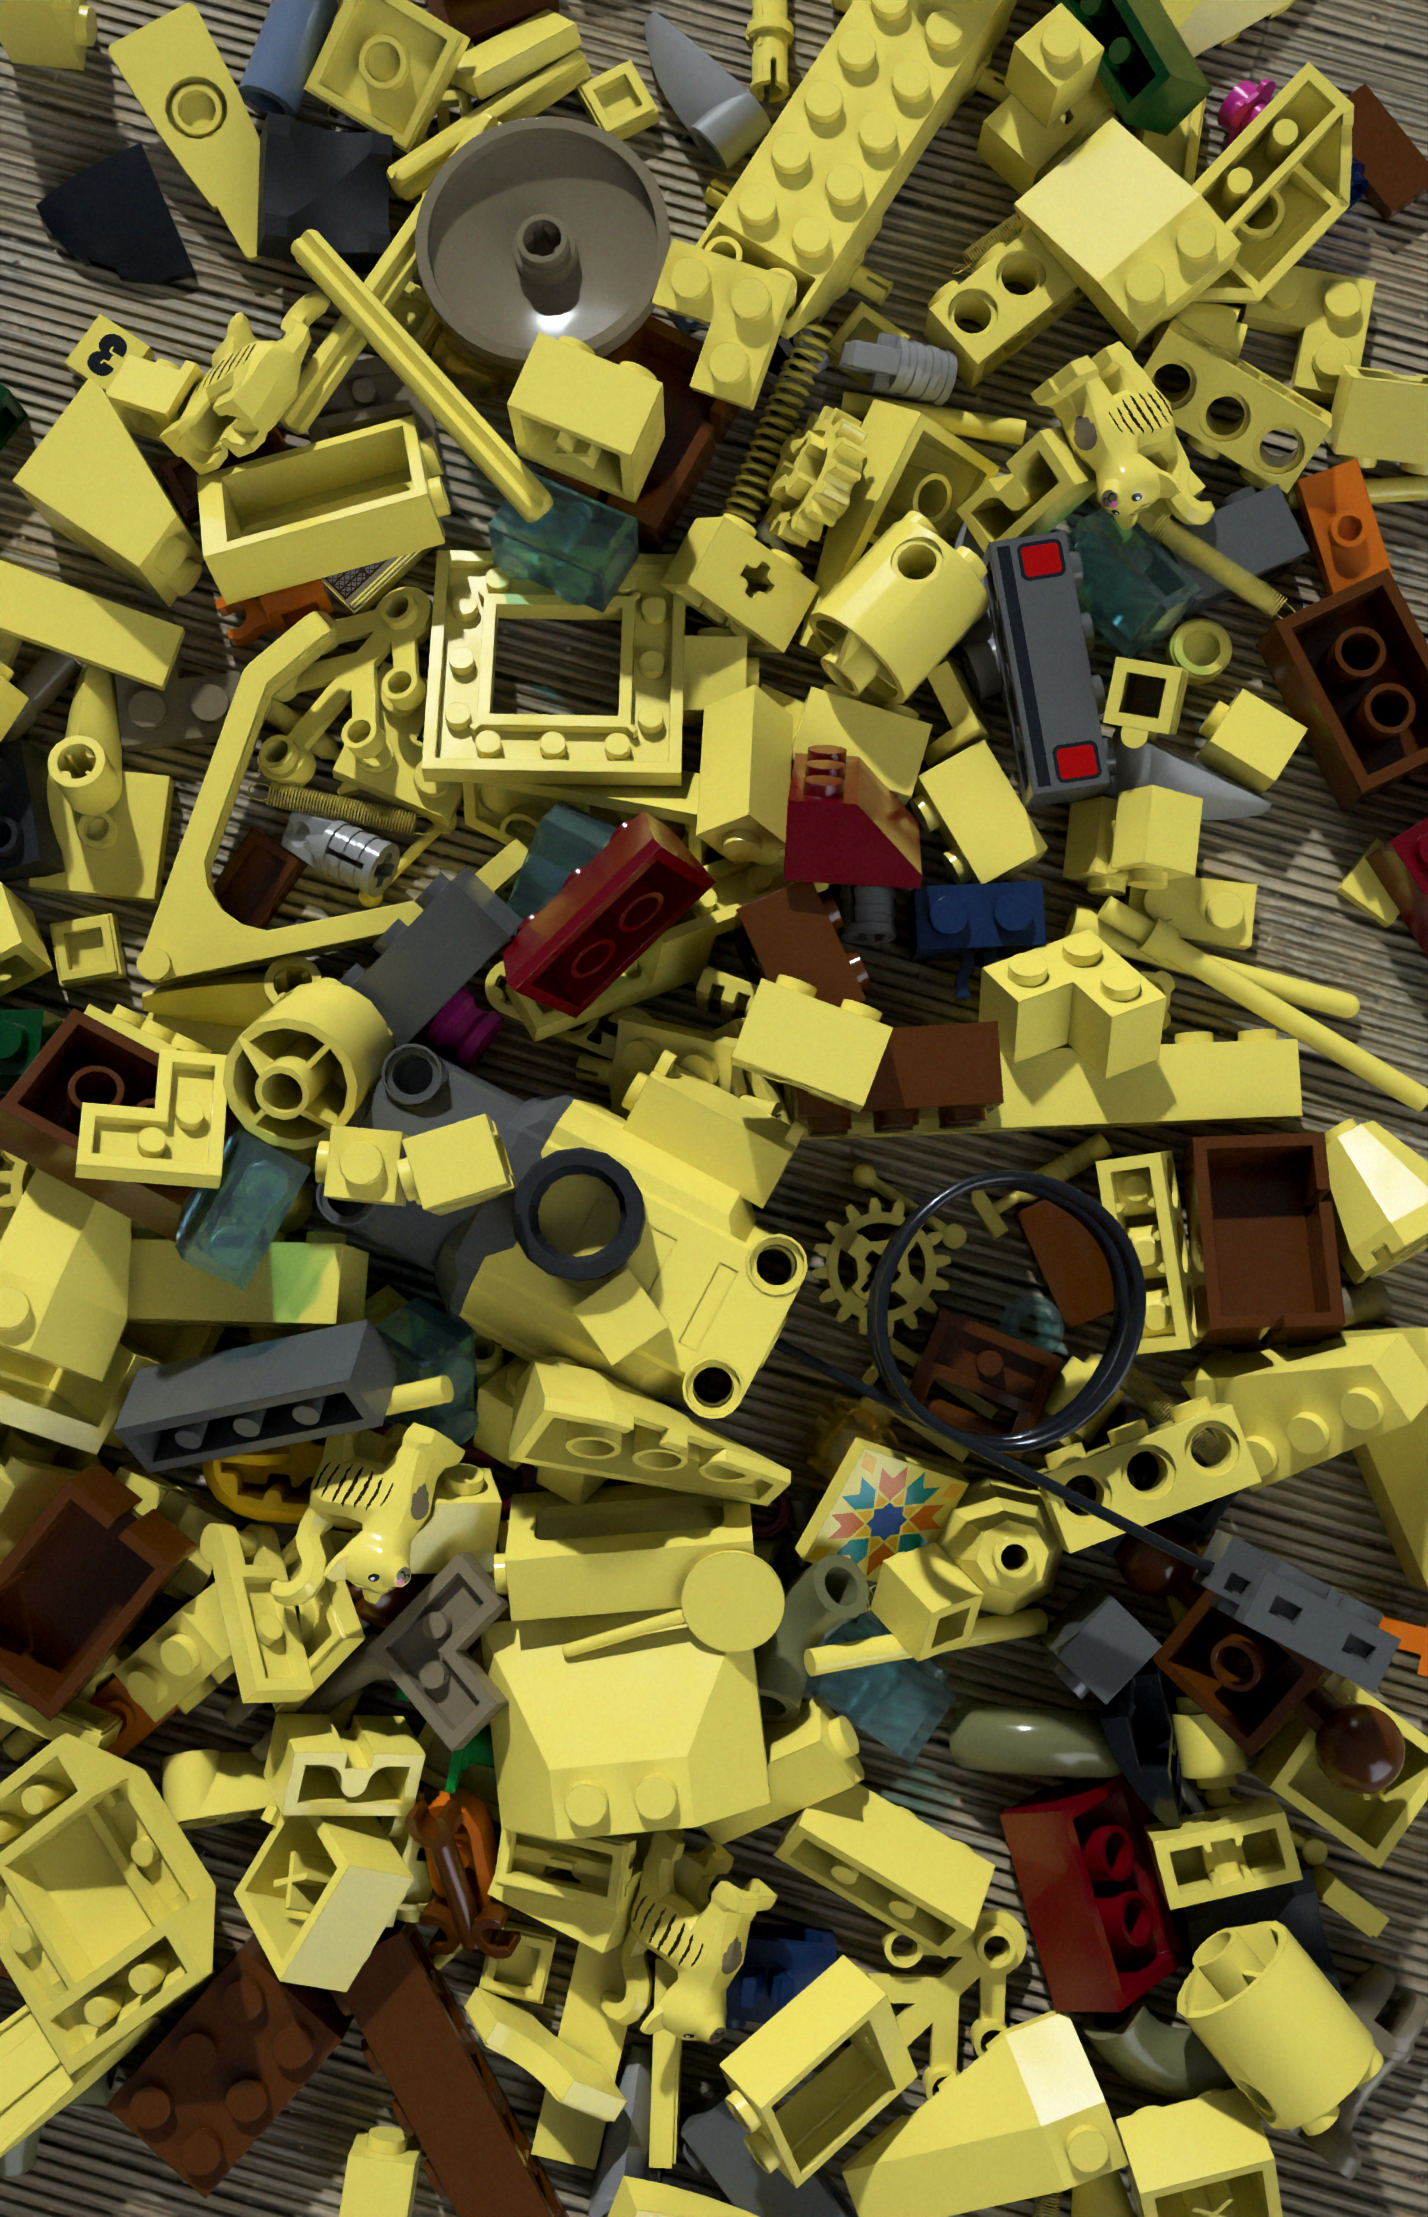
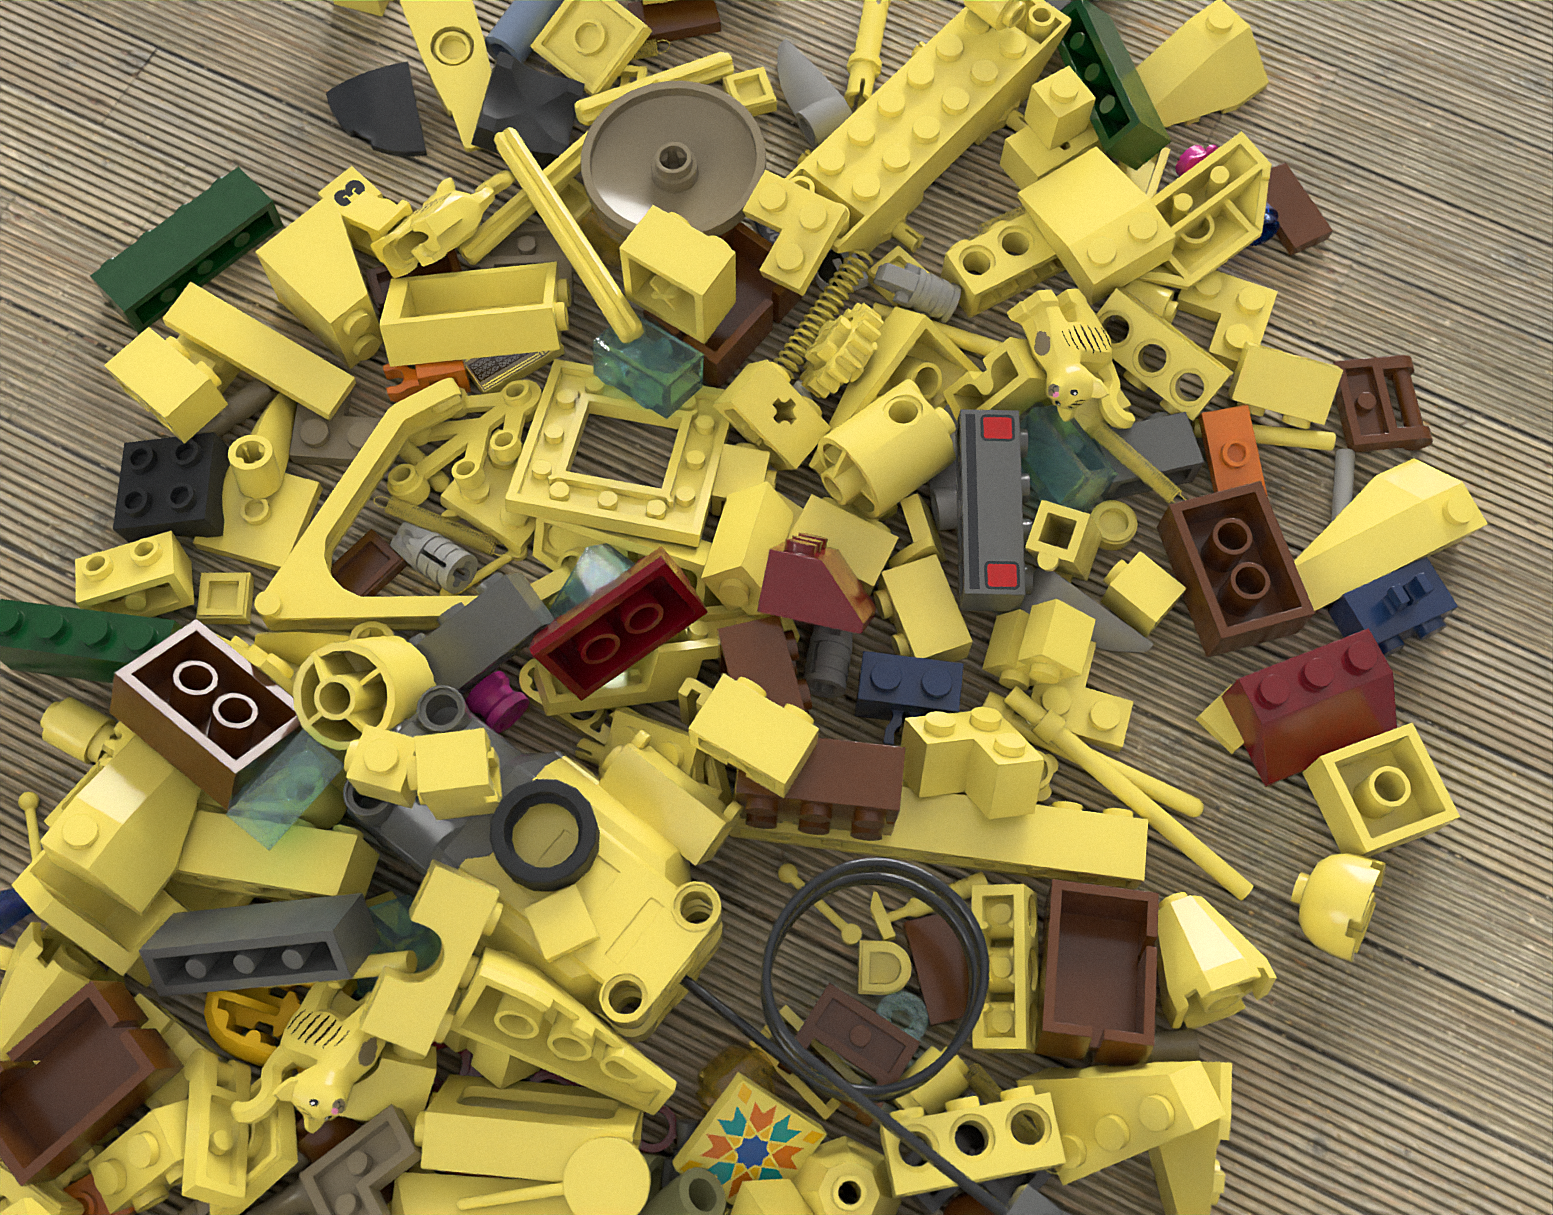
camera: 10 degrees right, 15 degrees down
light yellow plate [75,1049,227,1189] -> none
light yellow tile [451,8,582,100] -> none
light yellow gear [810,1197,951,1337] -> none
none -> light yellow arch [360,859,503,1056]
none -> light yellow tile [857,940,911,995]

